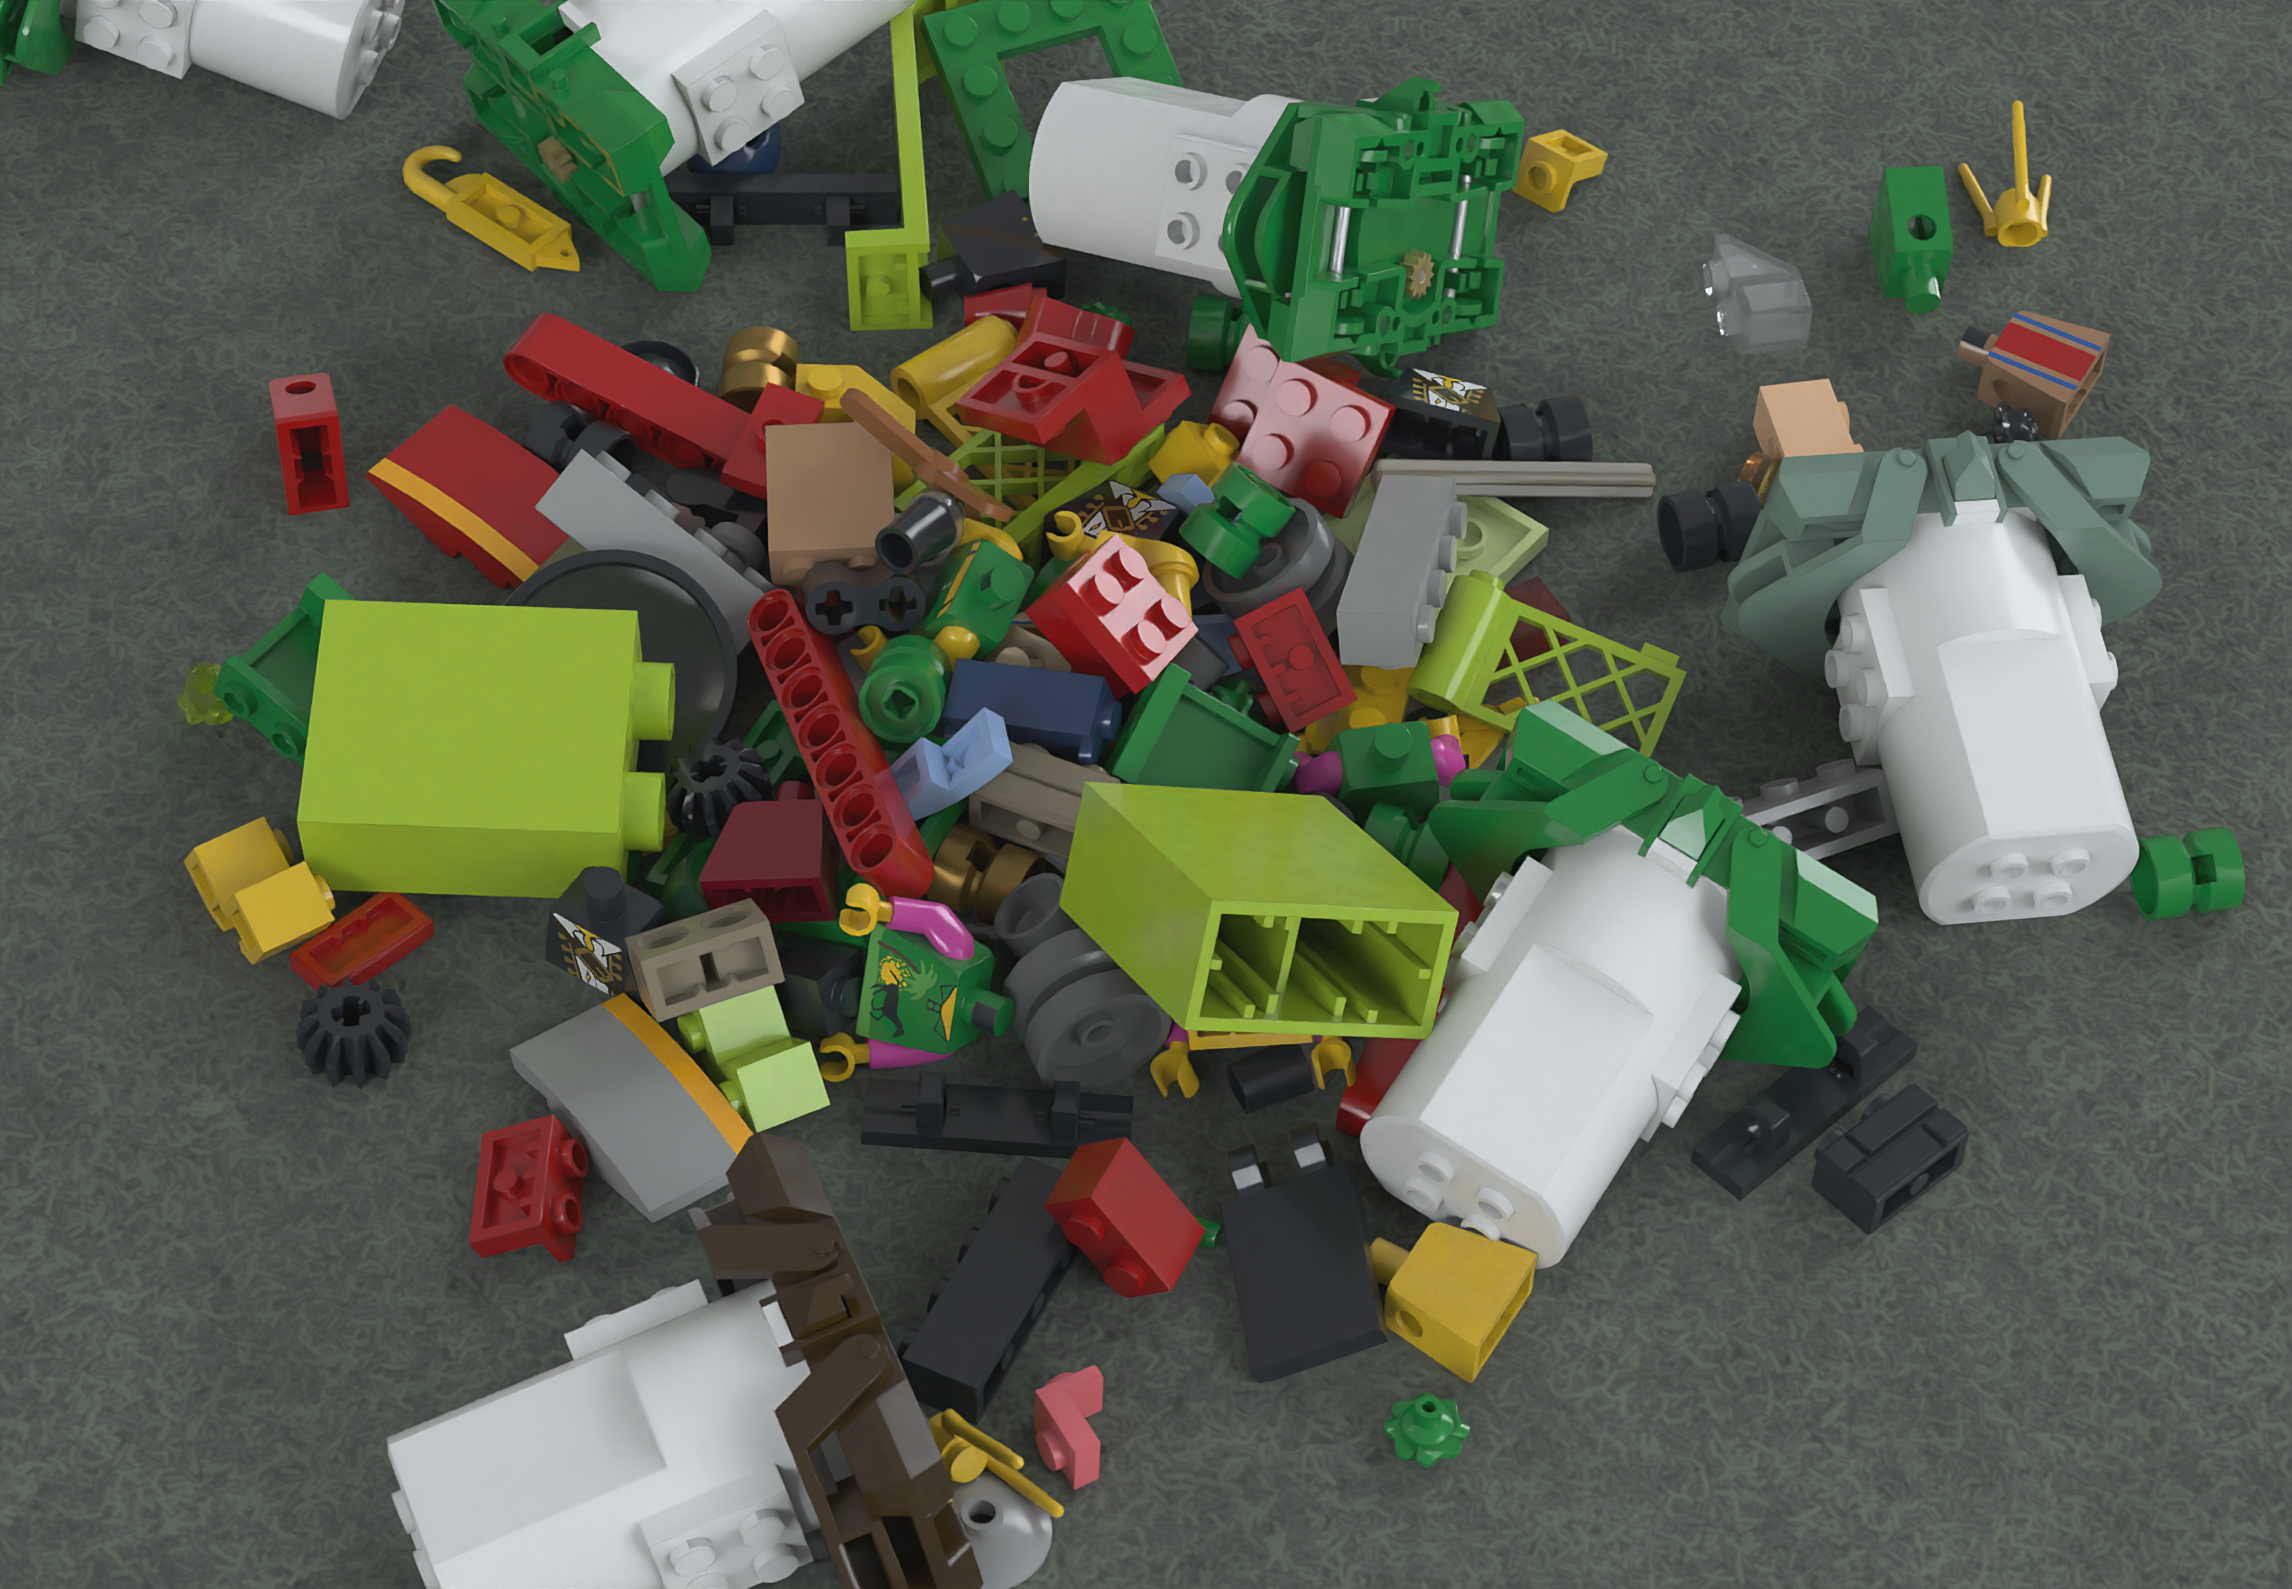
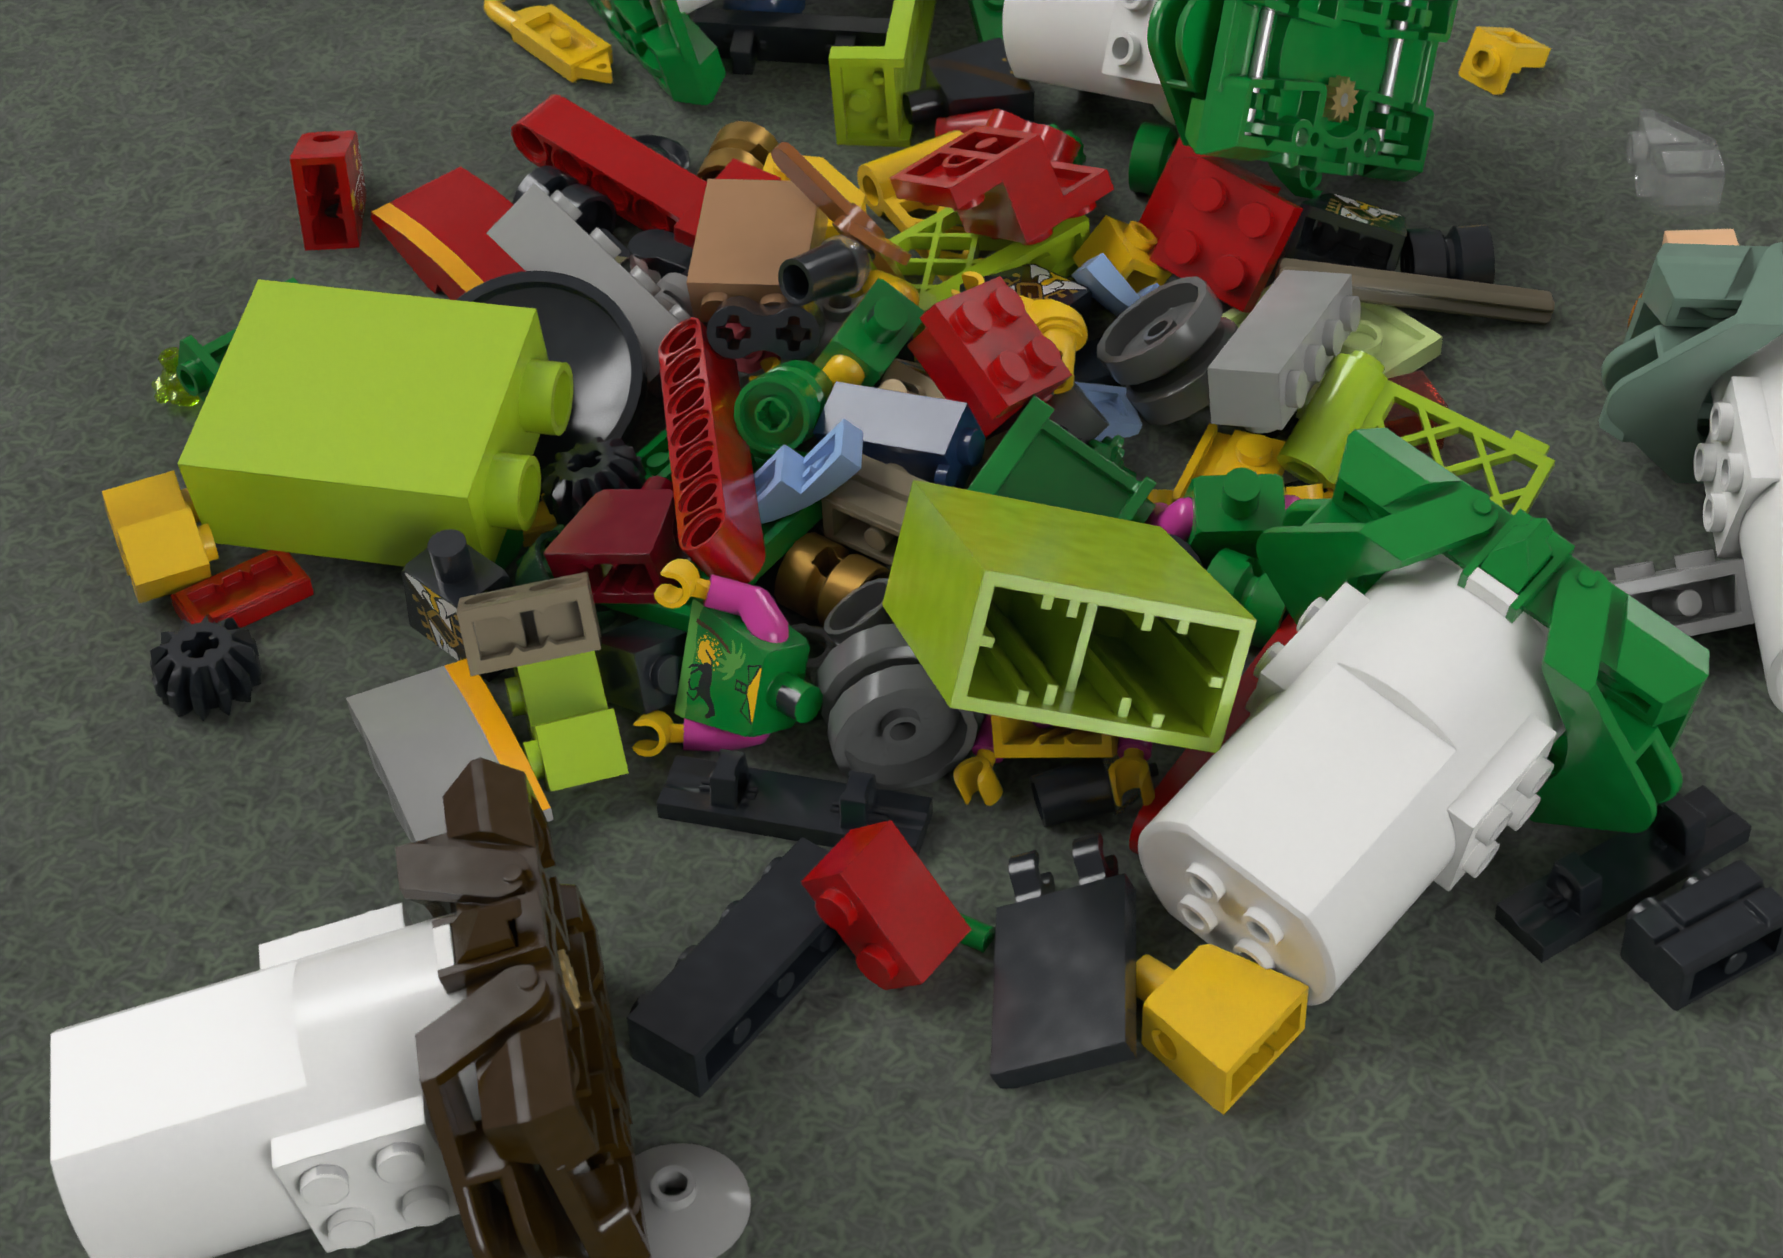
camera: 15 degrees right, 5 degrees down
red bracket [468,1114,589,1262] -> none
yellow plant [928,1409,1064,1518] -> none
coral bracket [1034,1365,1104,1490] -> none
green wheel [1178,461,1296,580] -> none
red bracket [1226,587,1358,733] -> none
green plant [1383,1392,1470,1468] -> none
black wheel [1657,480,1763,573] -> none

